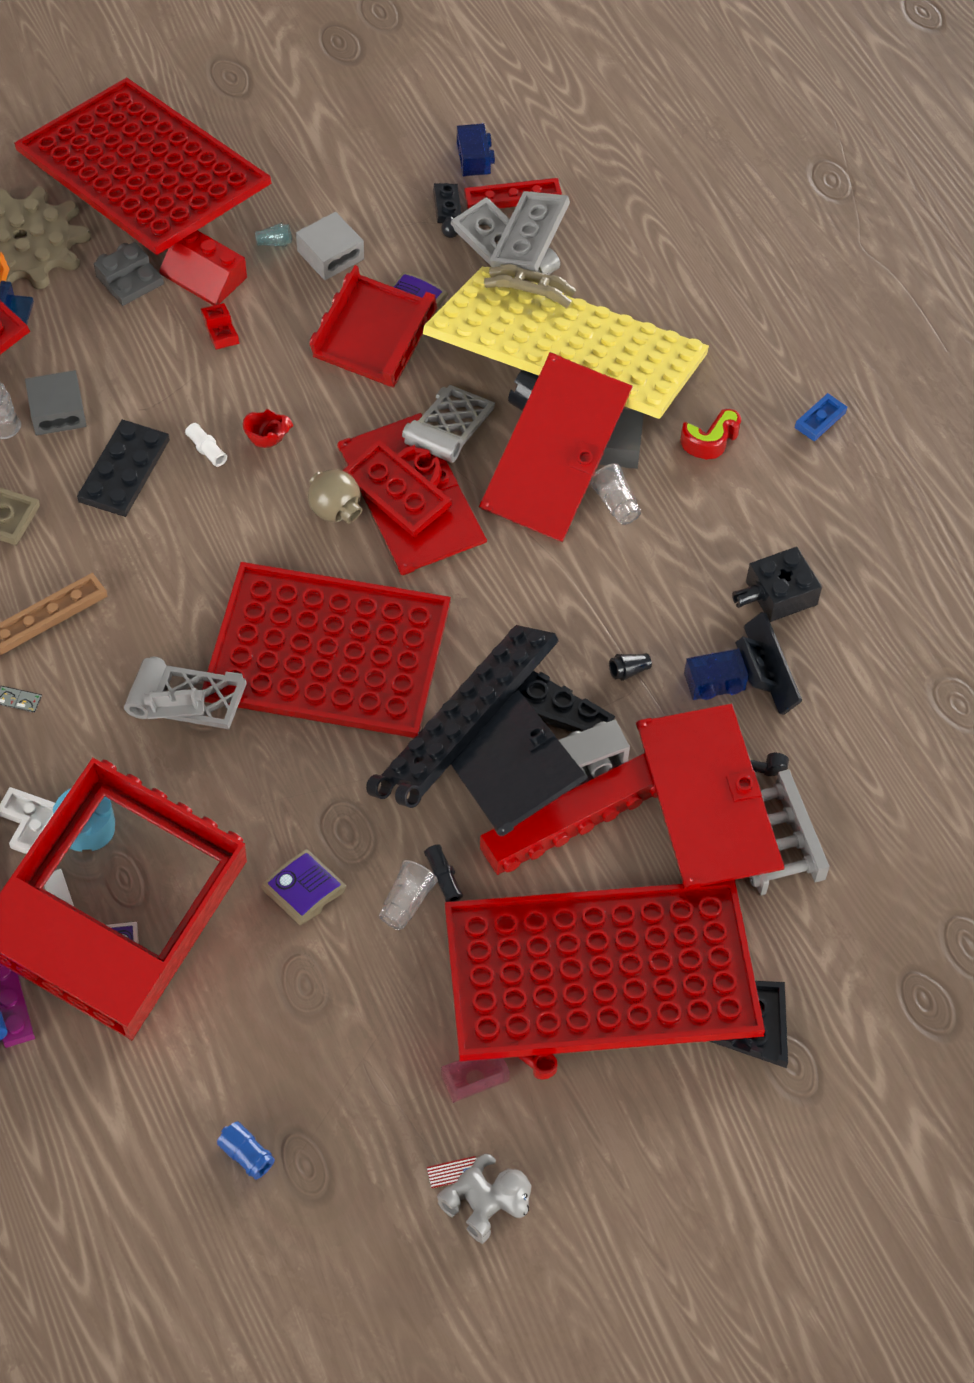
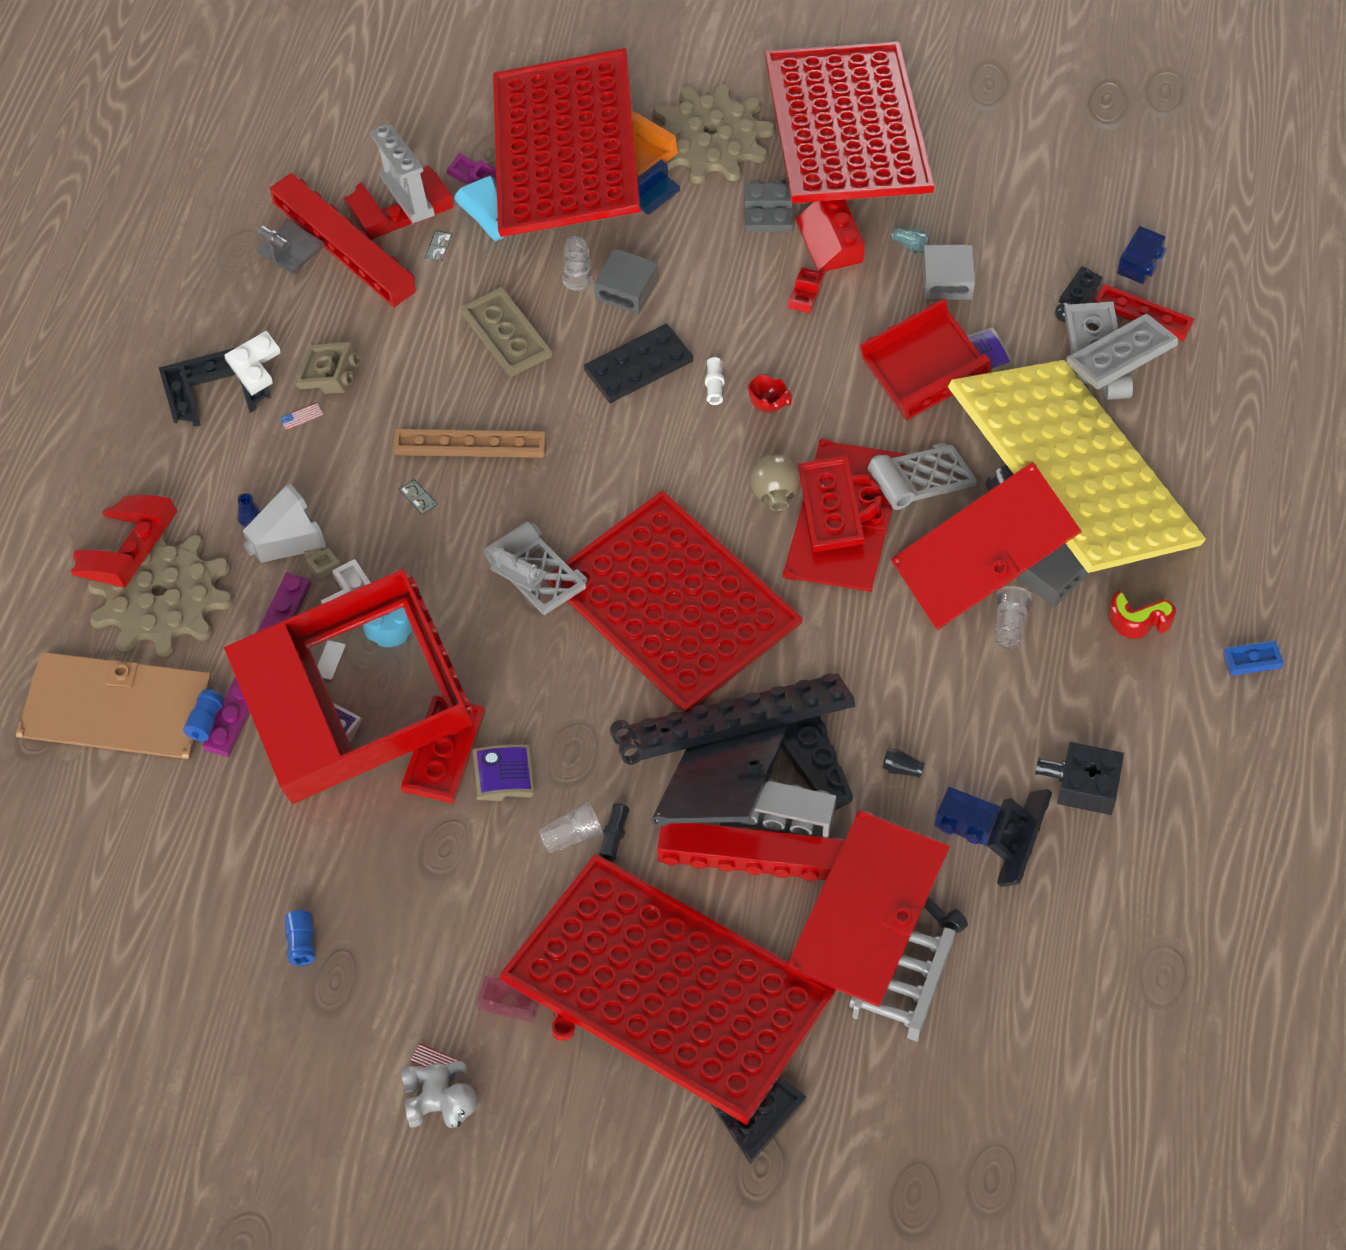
camera: 40 degrees right, 0 degrees up
dark tan piece [484,264,576,309] -> none
none -> red plate [401,695,486,804]

